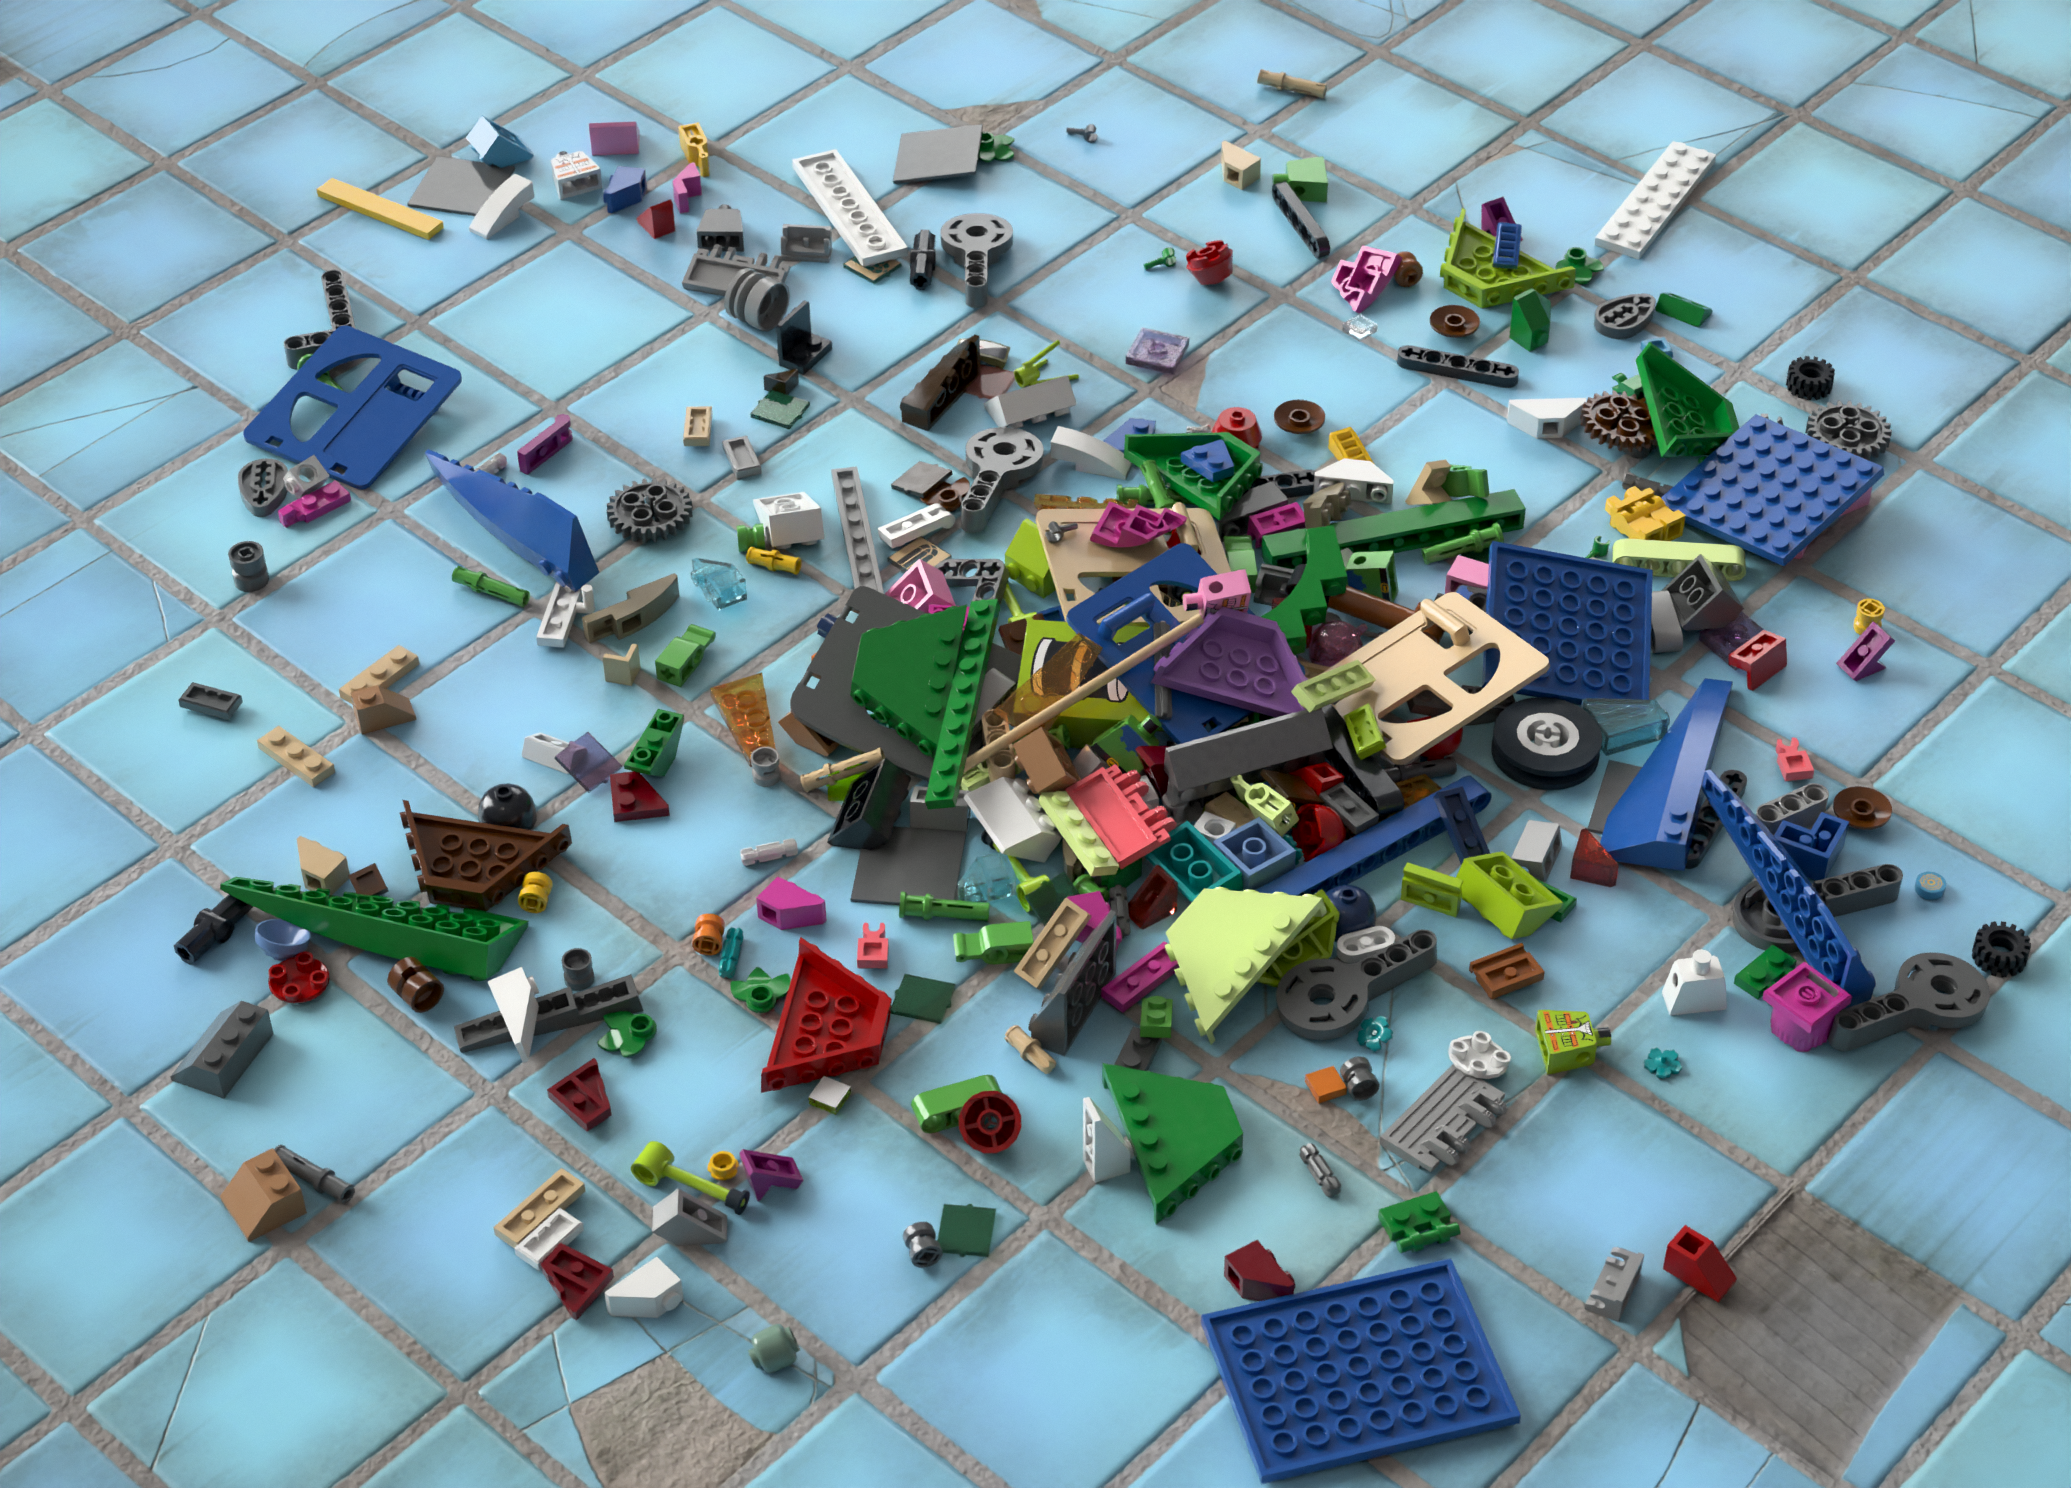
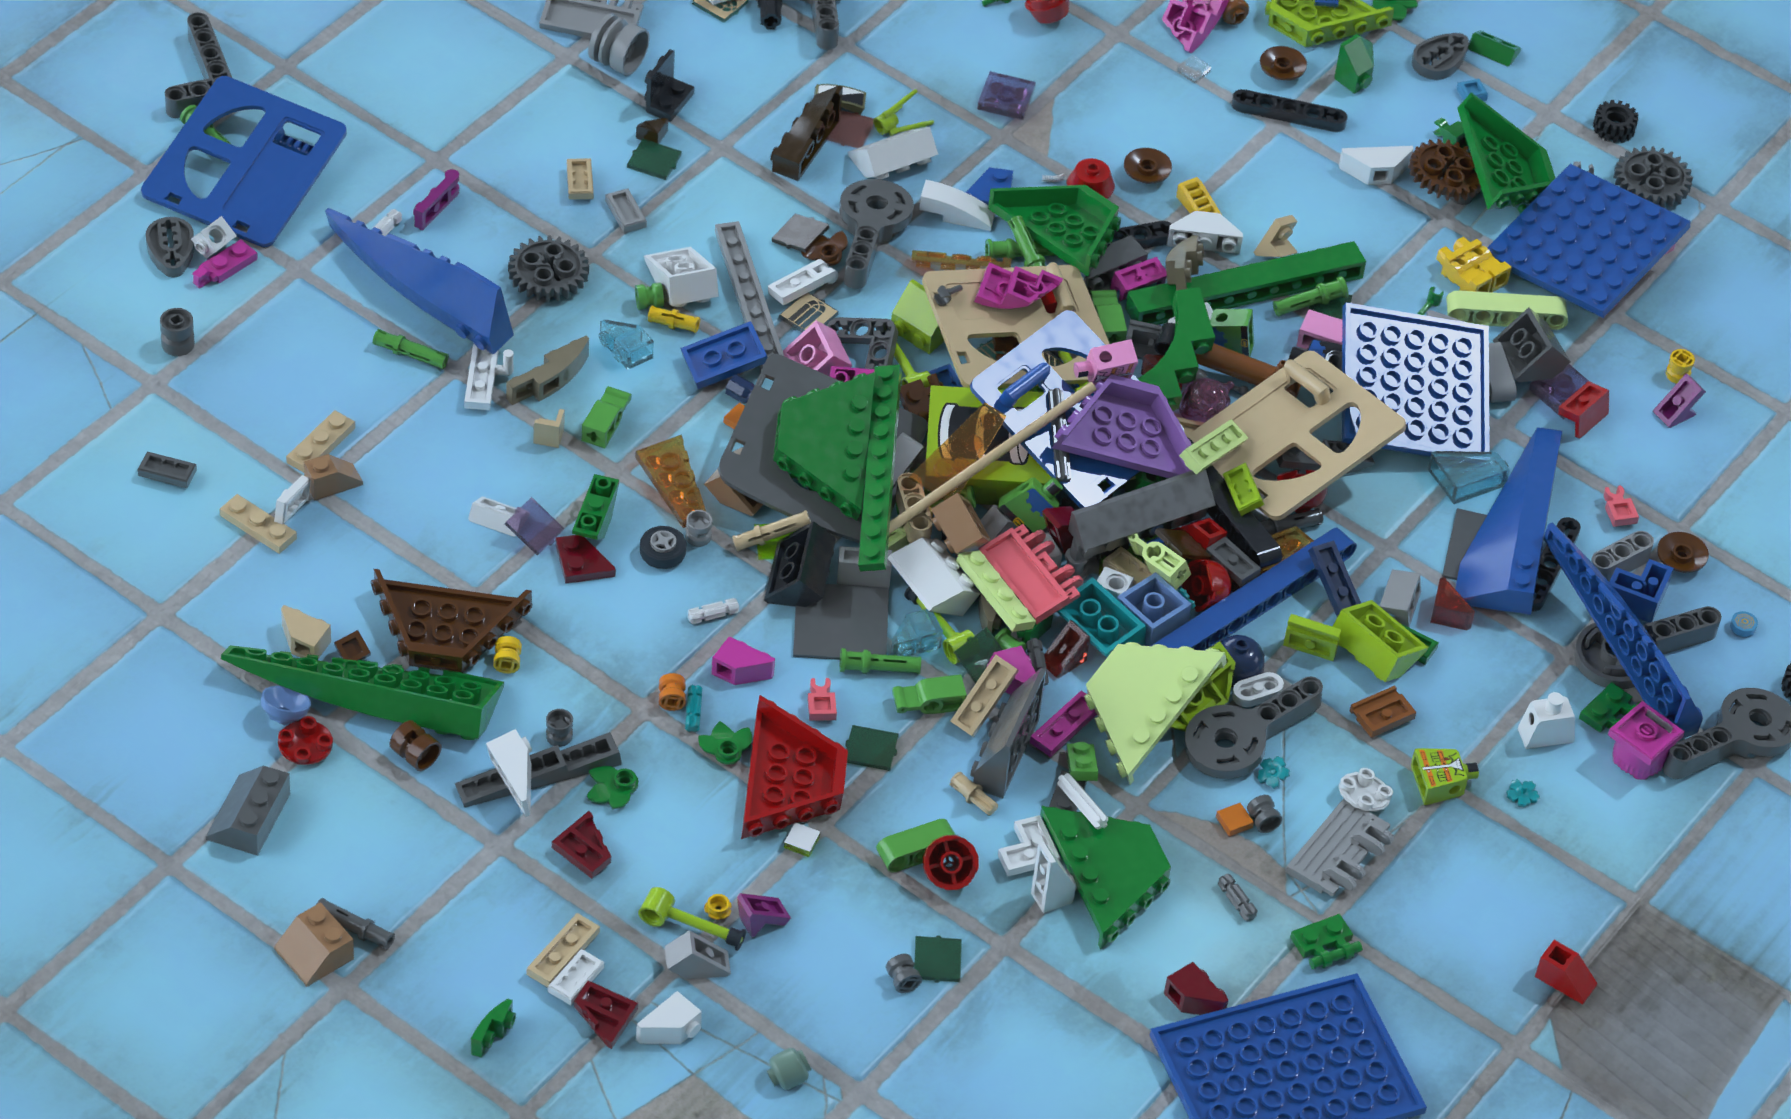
camera: 10 degrees left, 5 degrees up
black piece [173,894,254,964] -> none
black cylinder [478,783,537,830] -> none
blue wing [1181,439,1234,482] -> none
bright green piece [1441,464,1490,497] -> none
black wheel [1491,697,1602,790] -> none
light grey hinge [1584,1247,1644,1322] -> none
dark grey axle [1622,474,1673,497] -> none
none -> white plate [274,475,311,524]
none -> green slope [471,998,516,1058]
none -> black wheel [640,526,687,569]
none -> blue plate [680,321,768,389]
none -> white plate [998,815,1060,876]
none -> white axle [1057,773,1108,829]

